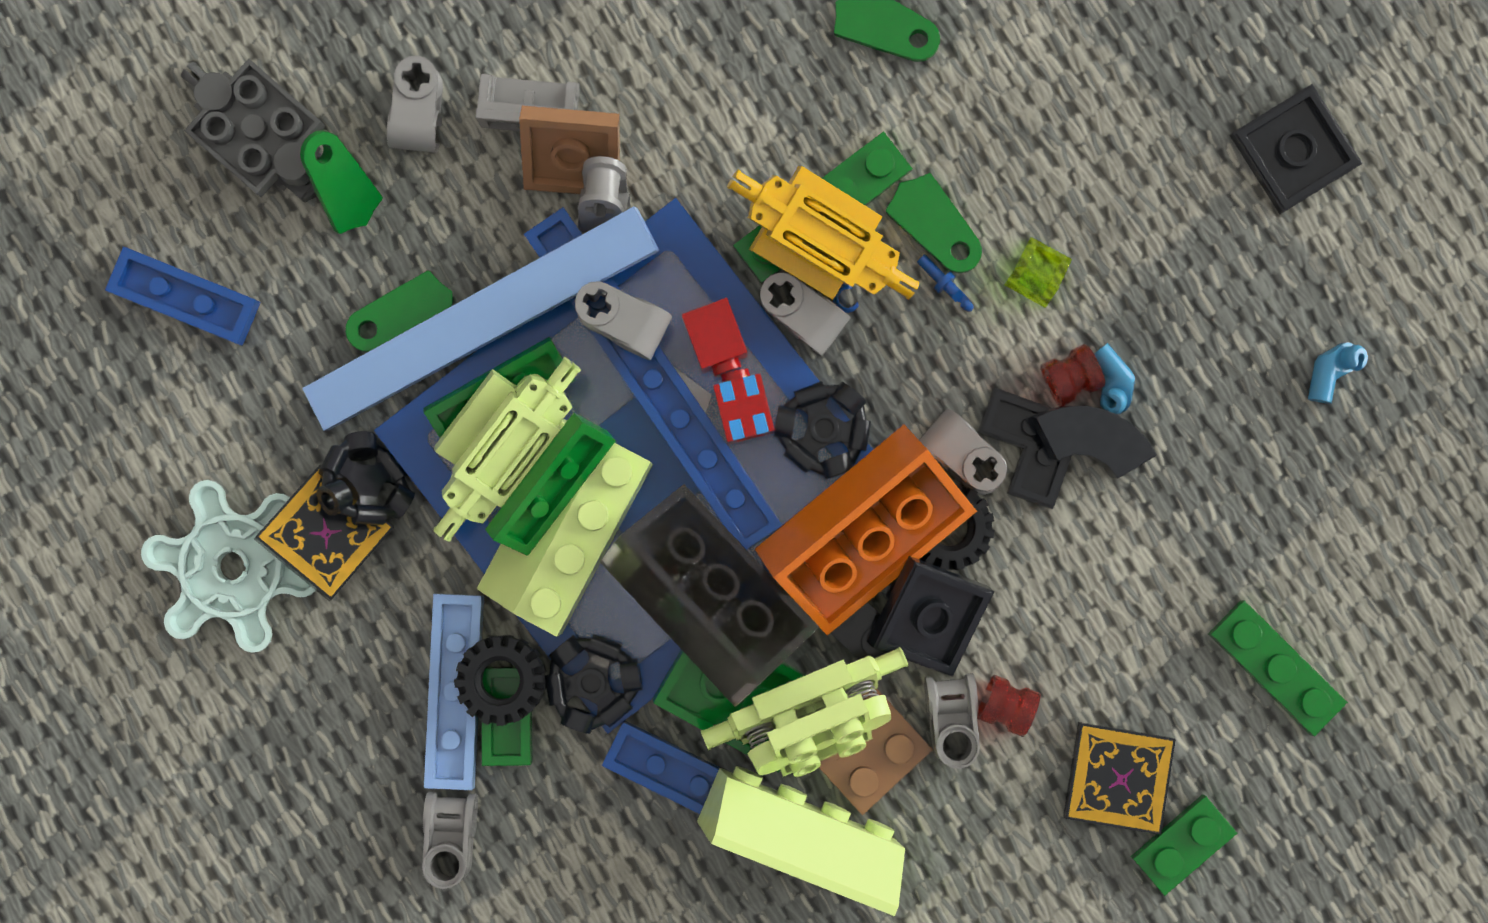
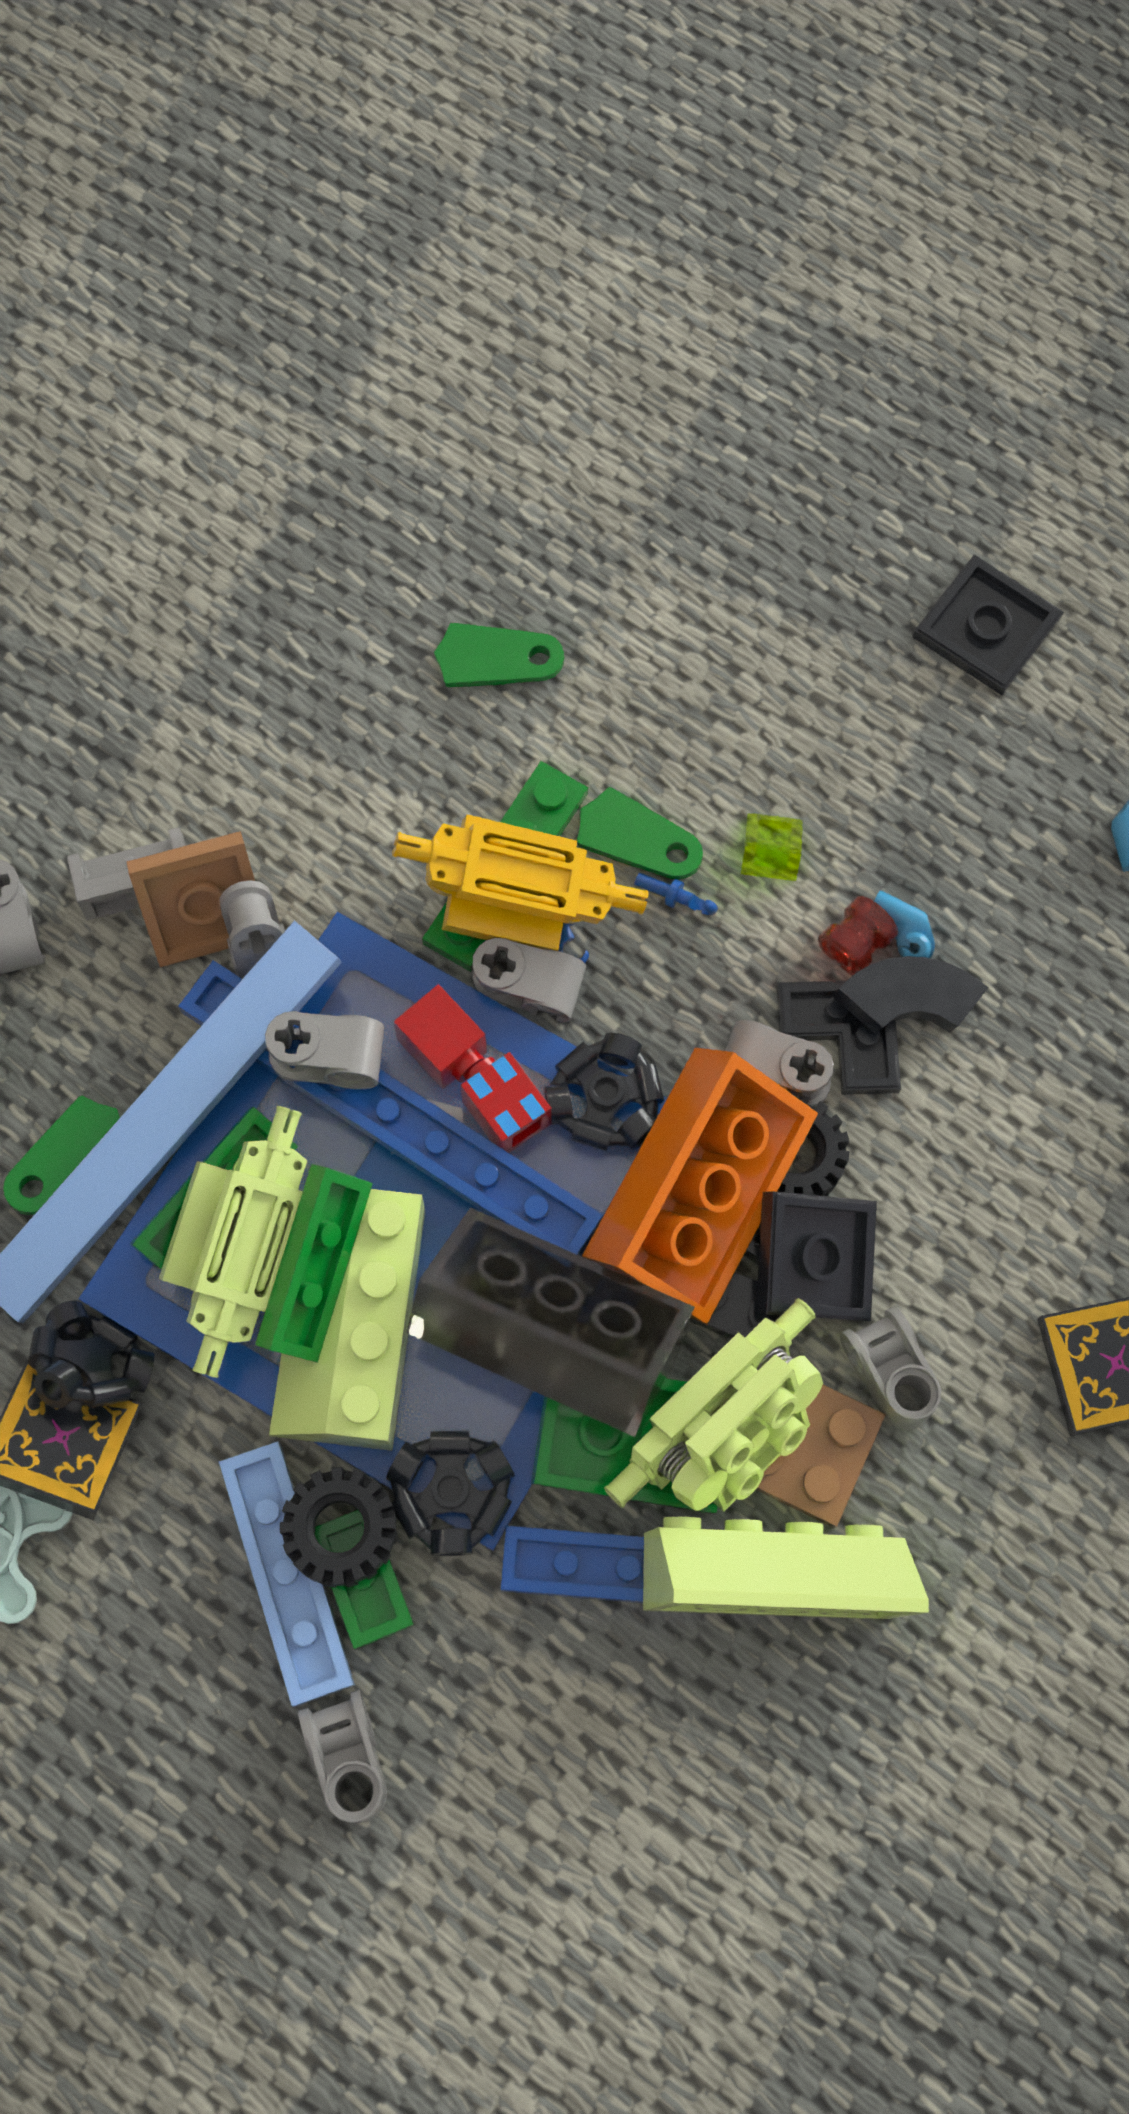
camera: 20 degrees left, 15 degrees down
clear red wheel [977,675,1041,737] -> none

